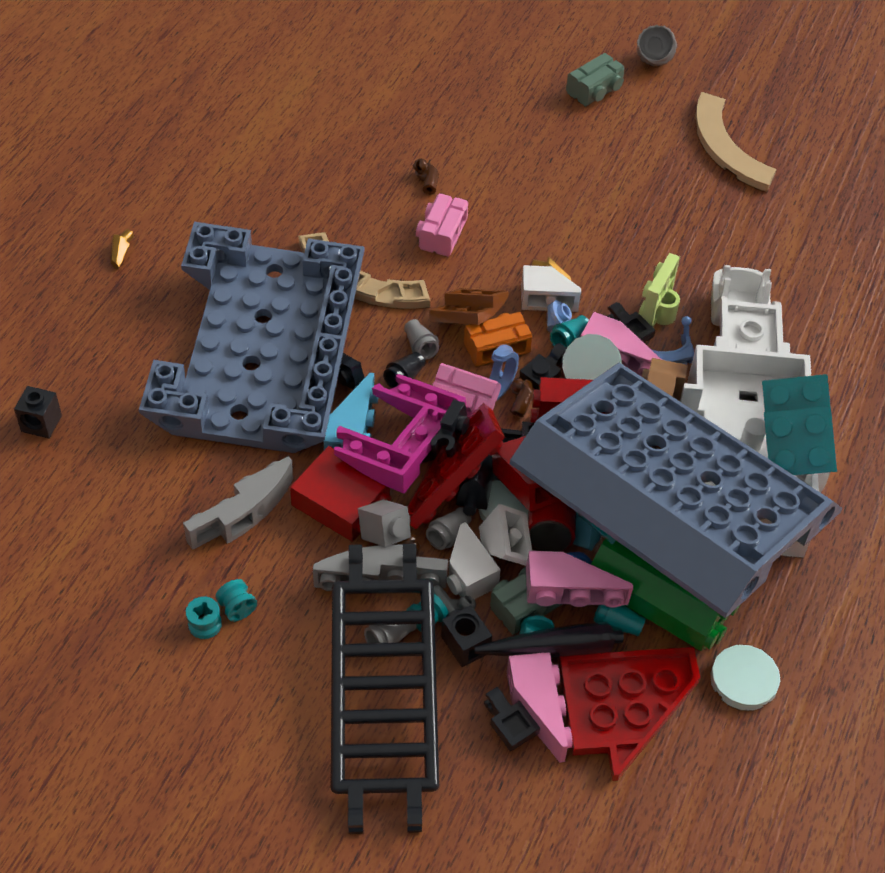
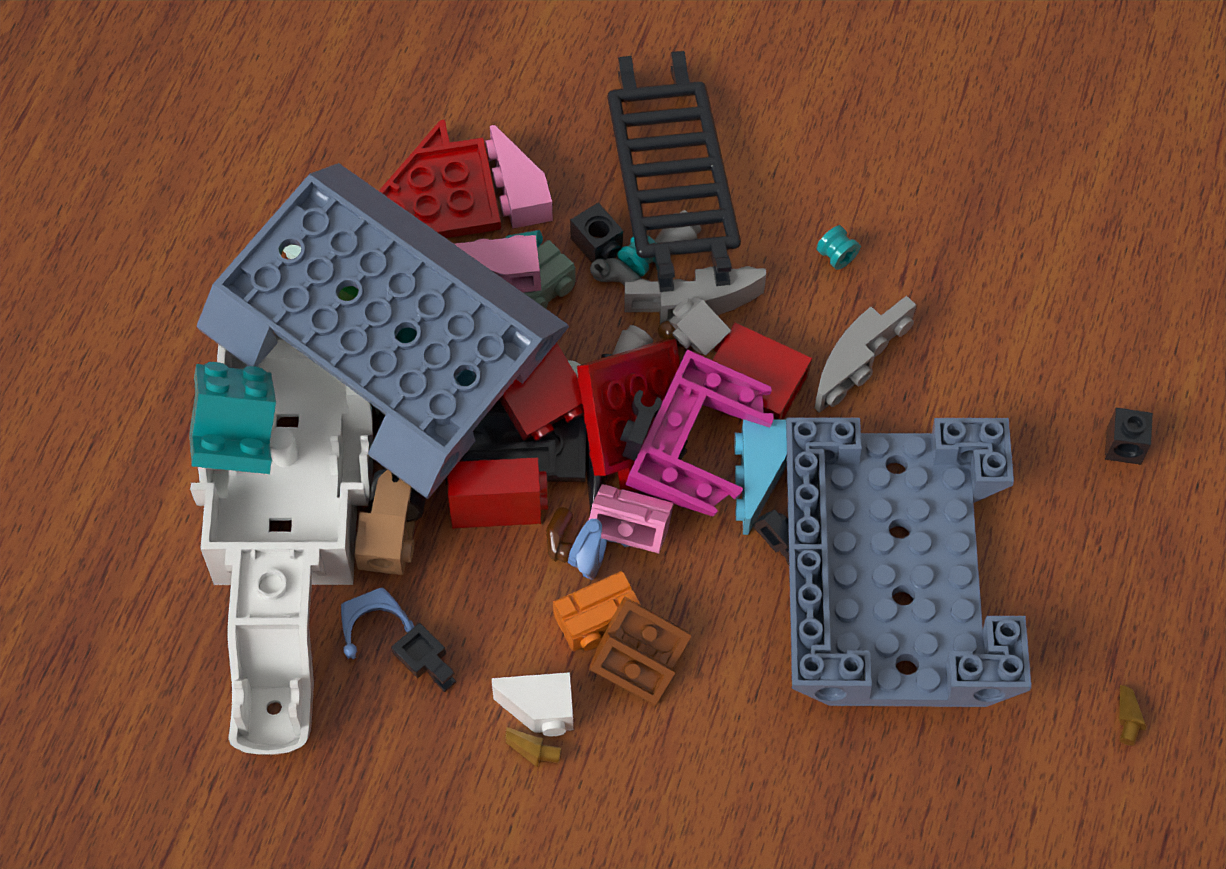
camera: 175 degrees right, 10 degrees up
teal wheel [186,596,222,639] -> none
tan tile [298,232,430,309] -> none
black cone [383,352,426,388] -> none
light grey cone [404,319,439,360] -> none
bright pink brick [416,193,468,257] -> none
white slope [447,522,501,599] -> none
black piece [474,622,624,658] -> none
white slope [479,504,532,566] -> none
black plate [484,687,540,752] -> none
black plate [519,343,567,390] -> none
light blue plate [547,300,572,332] -> none
teal cone [550,315,589,347] -> none
light aqua tile [562,334,622,380] -> none
bright pink slope [581,312,662,377] -> none
yellowish green plate [639,253,680,327] -> none

